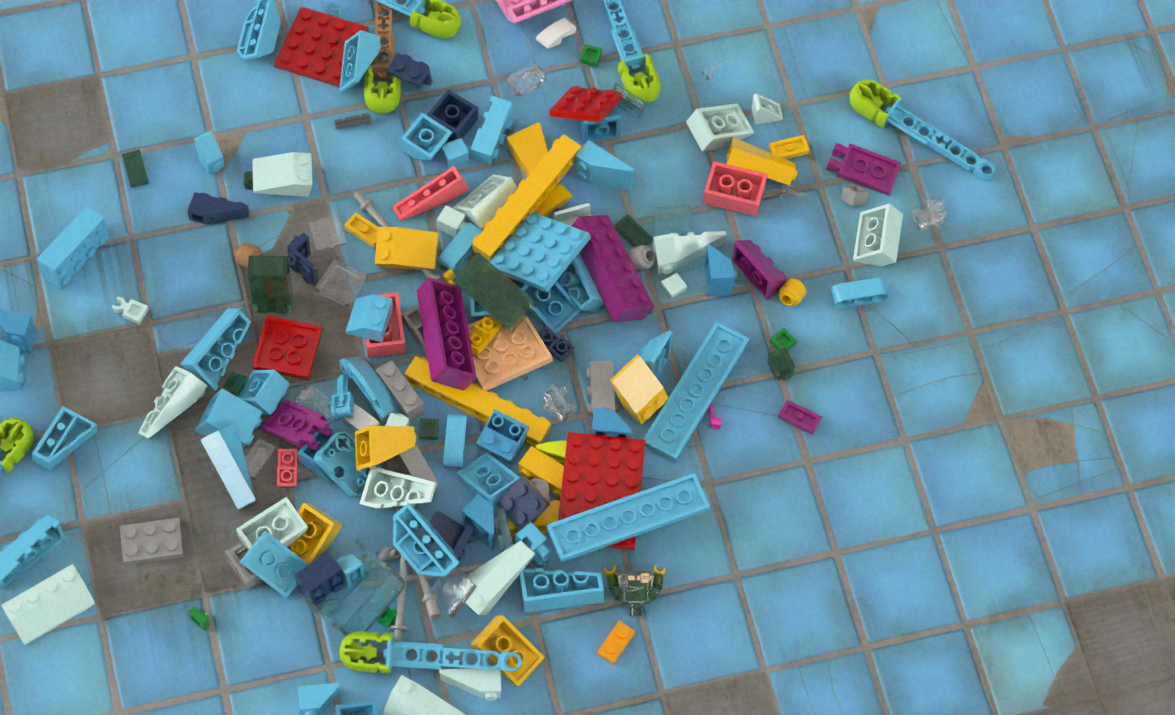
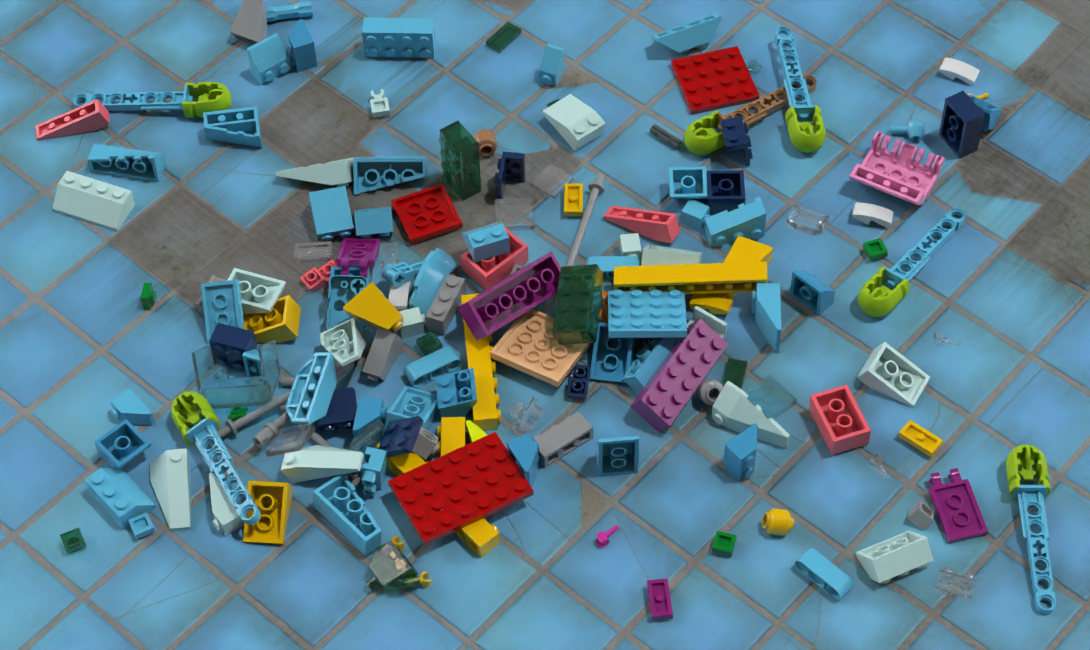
camera: 60 degrees right, 10 degrees down
light grey plate [120,518,184,565] -> none
dark blue slope [187,192,250,225] -> none
medium azure wedge [201,423,256,511] -> none
clear green plate [222,372,249,395] -> none
medium azure slope [339,30,381,93] -> none
yellow slope [374,227,439,270] -> none
yellow slope [469,316,501,356] -> none
medium azure plate [547,473,710,562] -> none
red plate [549,86,622,122] -> none
light orange plate [597,621,636,665] -> none
yellow slope [610,354,669,425] -> none
clear light blue slope [612,83,646,118] -> none
medium azure plate [643,322,750,462] -> none
light aqua tile [661,273,687,298] -> none
yellow slope [726,137,798,186] -> none
magenta slope [732,240,787,300] -> none
light aqua slope [752,93,783,124] -> none
clear green brick [767,347,795,381] -> none

